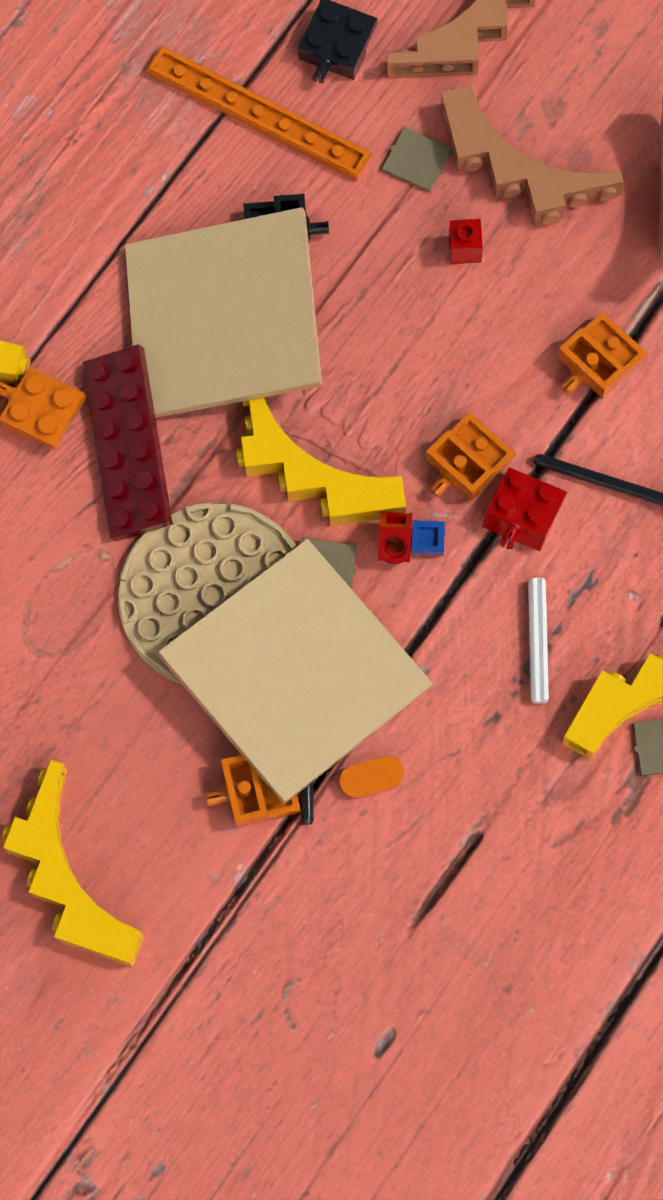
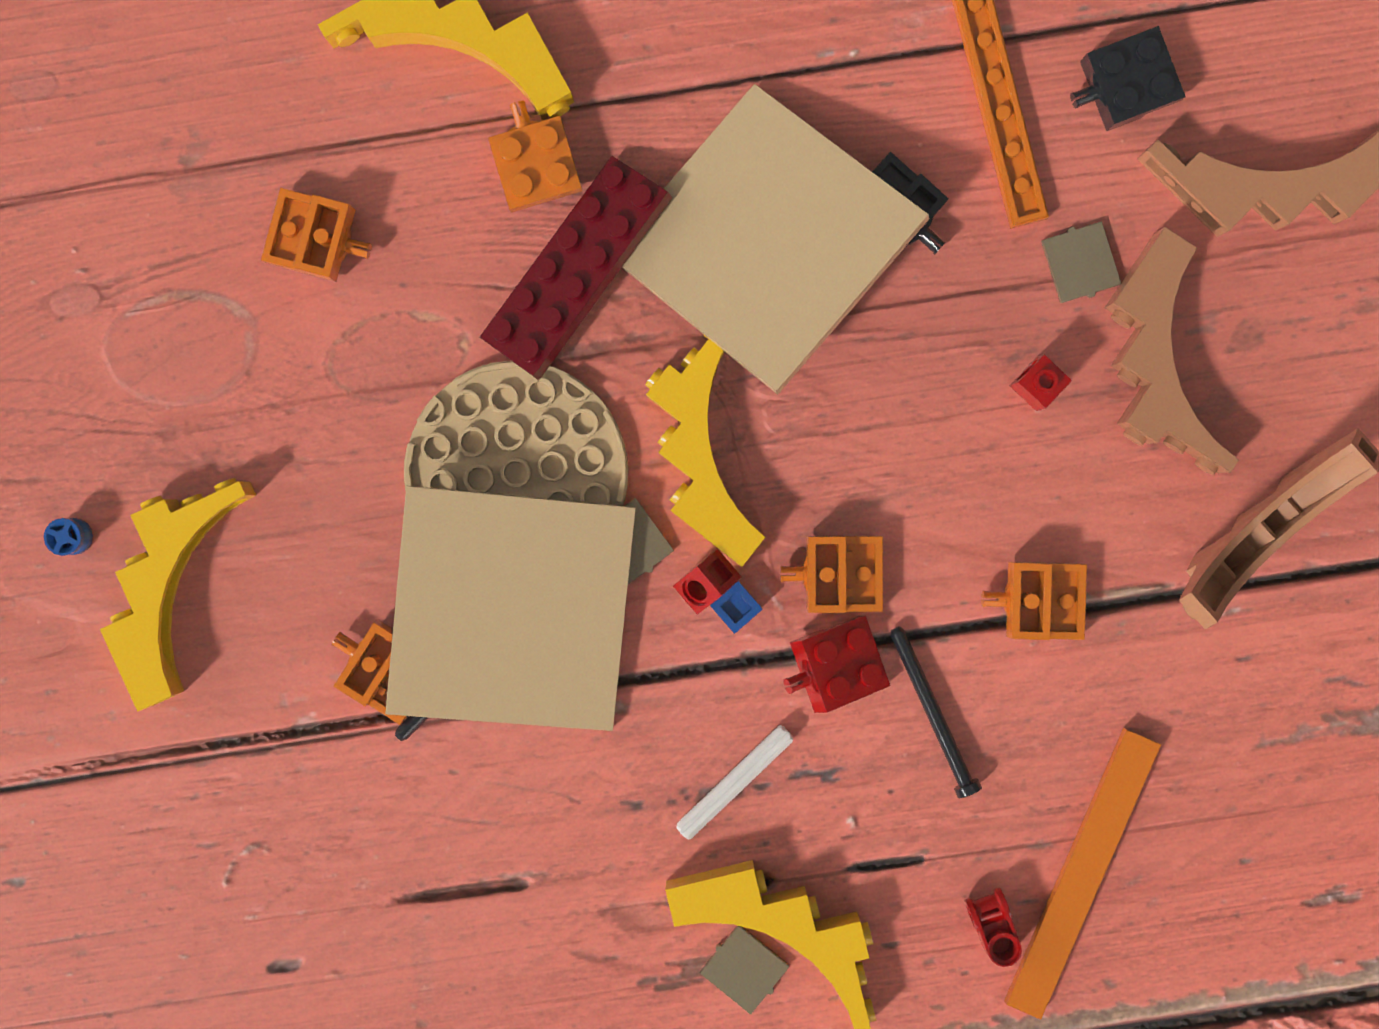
camera: 45 degrees right, 15 degrees up
orange tile [339,756,404,799] -> none

